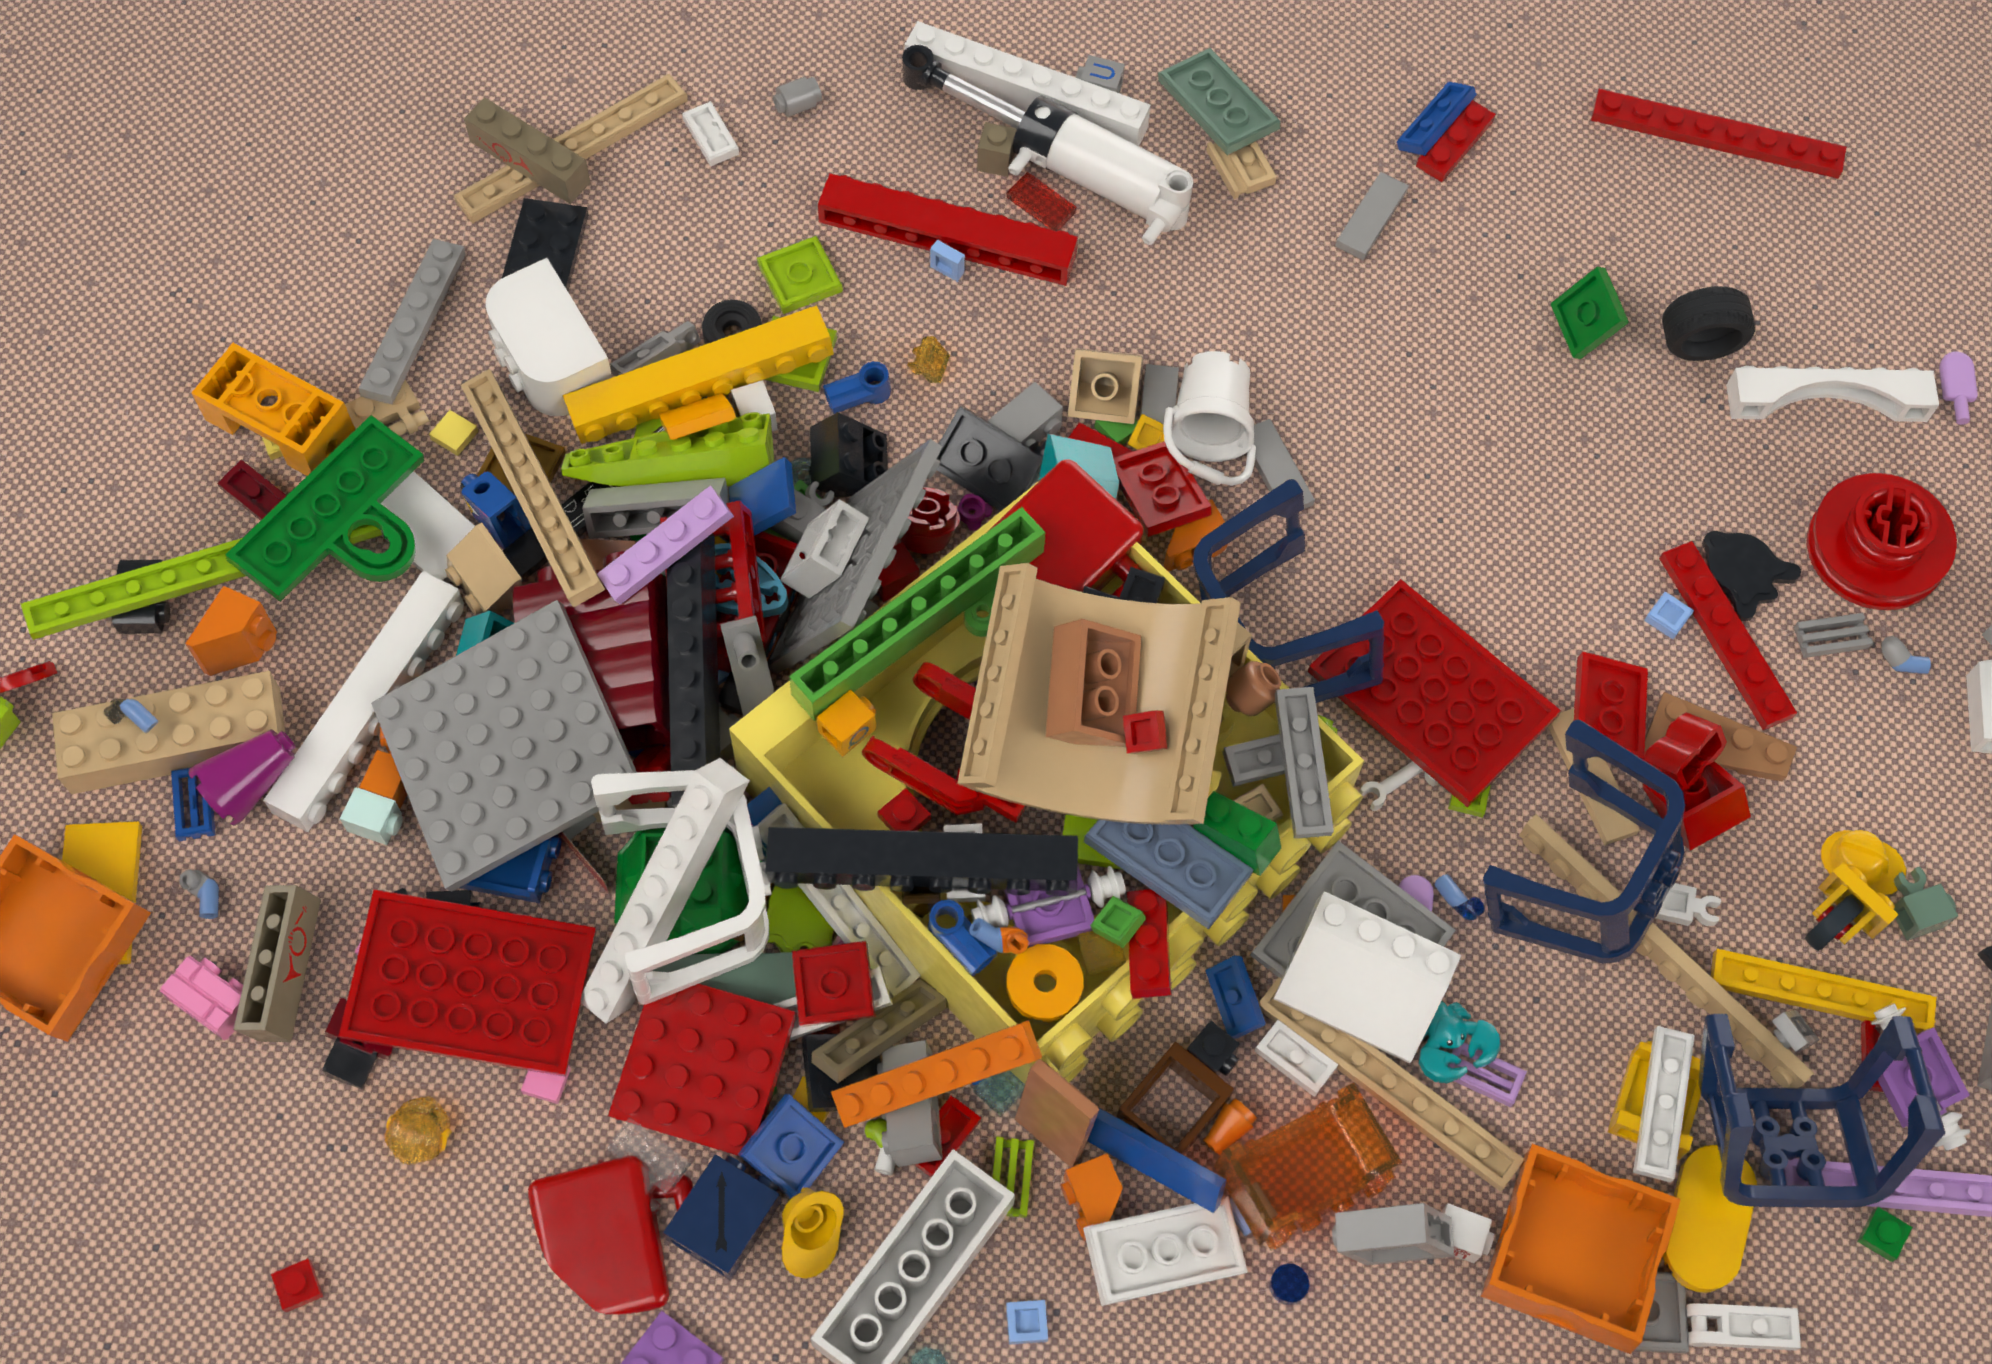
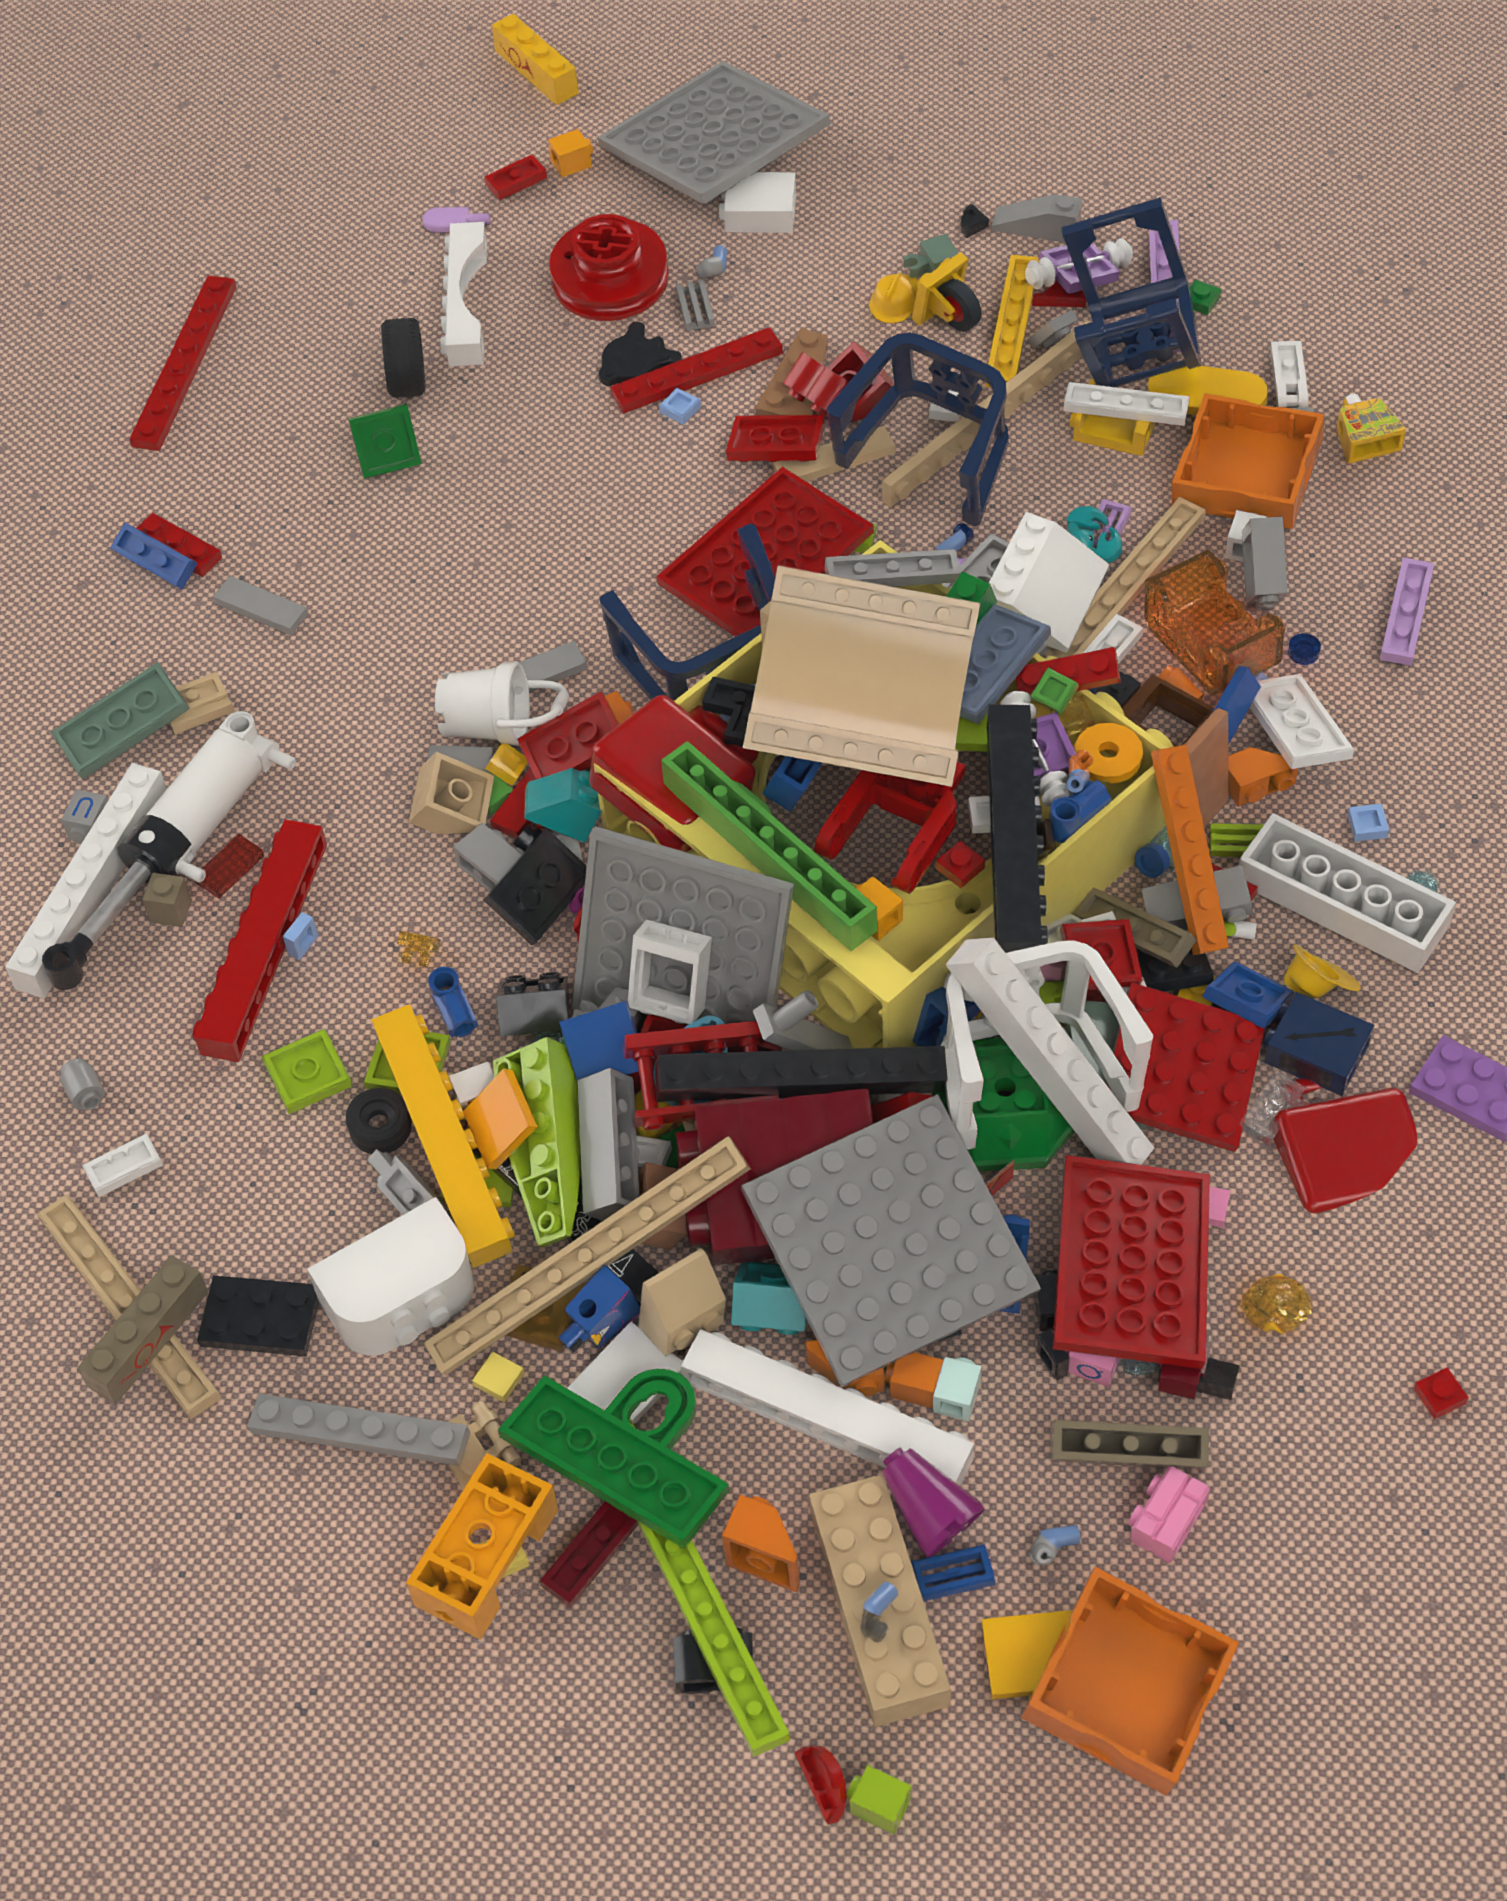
camera: 85 degrees left, 10 degrees down
lavender plate [597,485,734,605] -> none
nougat slope [1046,619,1141,747] -> none
red plate [1123,710,1168,754] -> none

